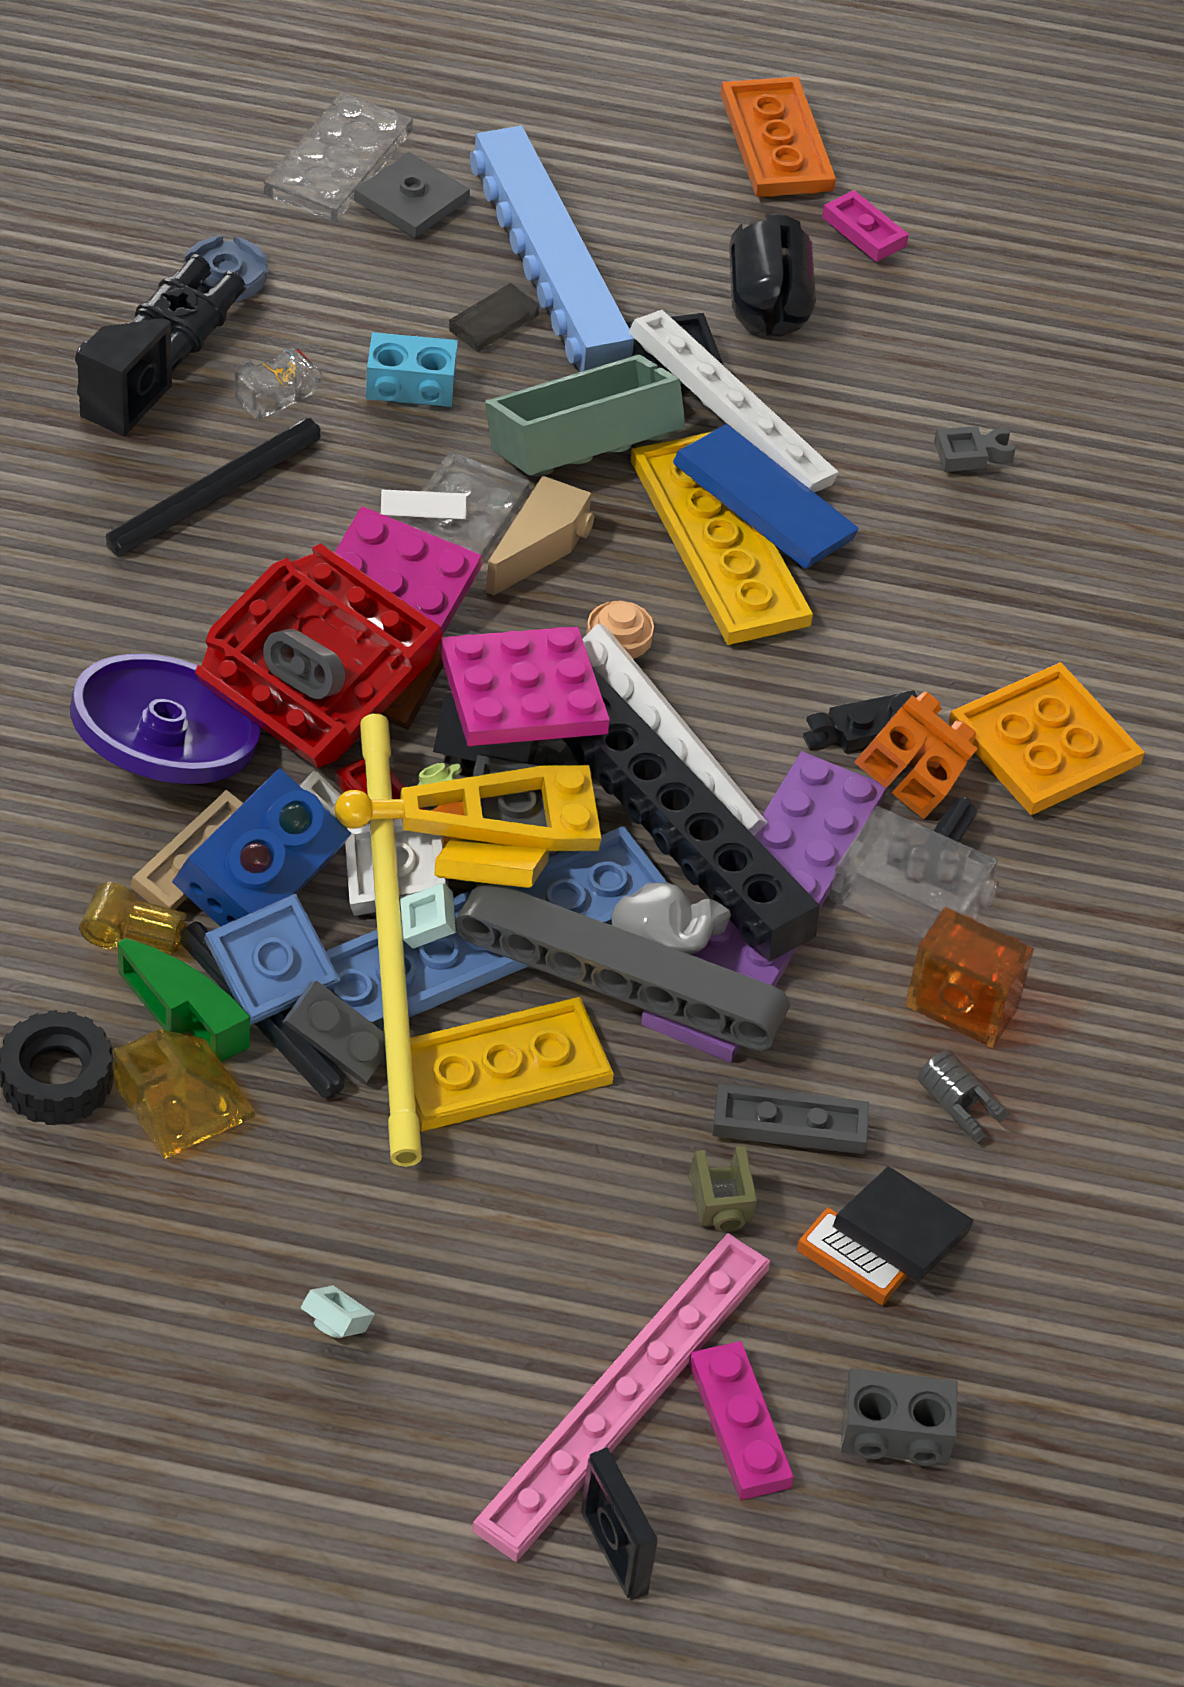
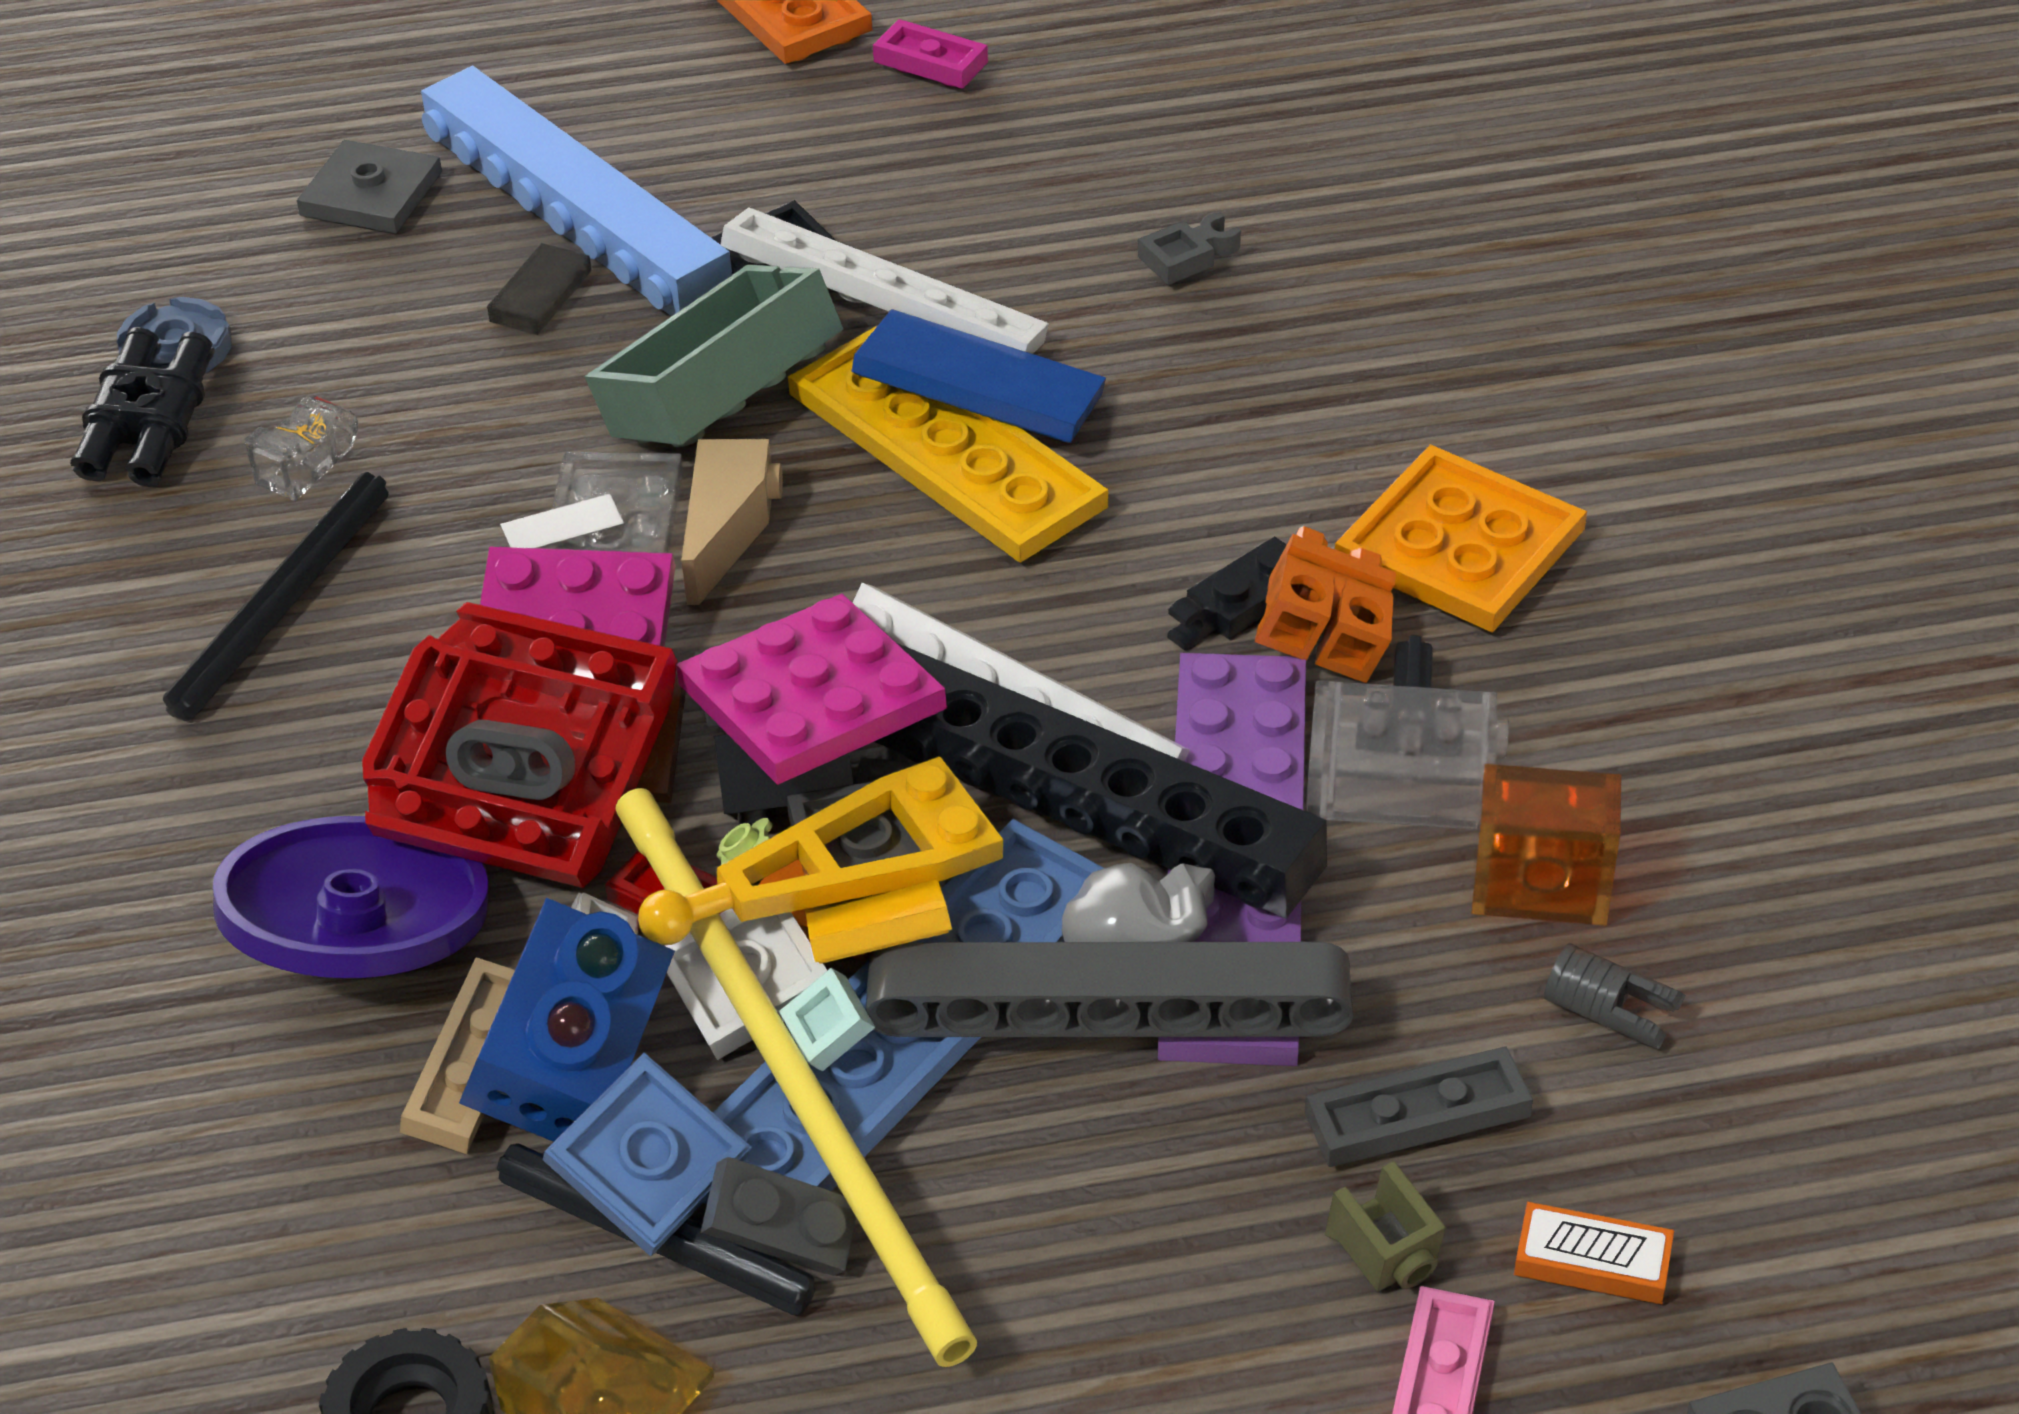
camera: 15 degrees left, 5 degrees down
black slope [75,318,172,436] -> none
clear yellow piece [79,882,186,955] -> none
green slope [117,938,250,1065] -> none
clear plate [264,92,413,222] -> none
medium azure brick [366,332,458,407] -> none
yellow tile [410,997,614,1132] -> none
light nougat plate [586,601,654,659] -> none
black cylinder [729,214,816,337] -> none
black tile [832,1166,974,1282] -> none

